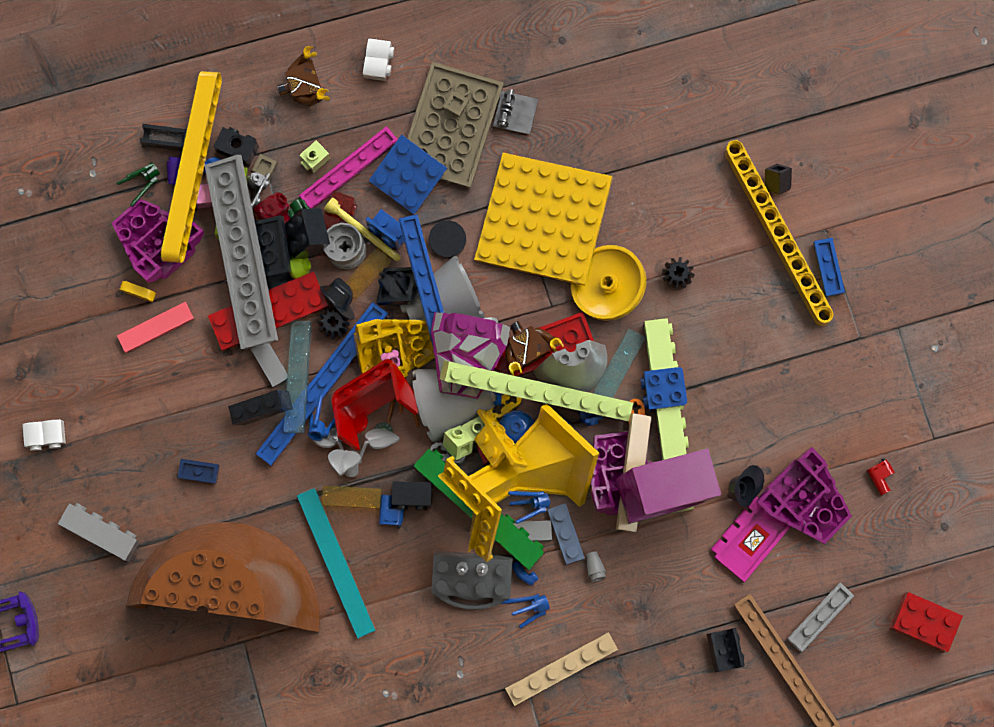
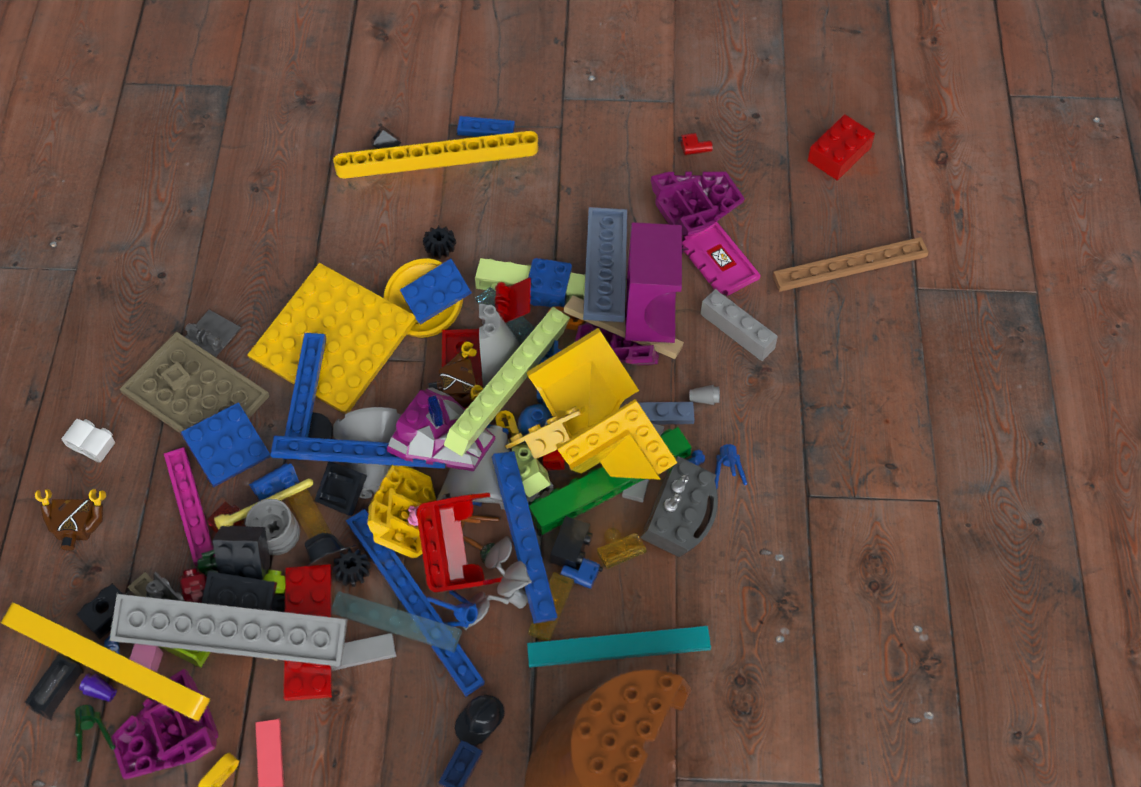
camera: 75 degrees left, 20 degrees down
black brick [228,390,293,425] -> none
yellowish green brick [300,140,331,173] -> none
tan plate [505,632,618,706] -> none
black bracket [707,628,745,673] -> none
light grey tile [787,583,854,653] -> none
none -> blue plate [285,333,326,438]
none -> blue plate [400,259,472,325]
none -> clear blue tile [428,395,443,427]
none -> black piece [454,695,505,746]
none -> blue plate [492,451,558,624]
none -> red hinge [495,277,531,323]
none -> sand blue plate [583,207,627,322]
none -> clear yellow plate [597,528,647,569]
none -> light grey brick [700,289,778,361]

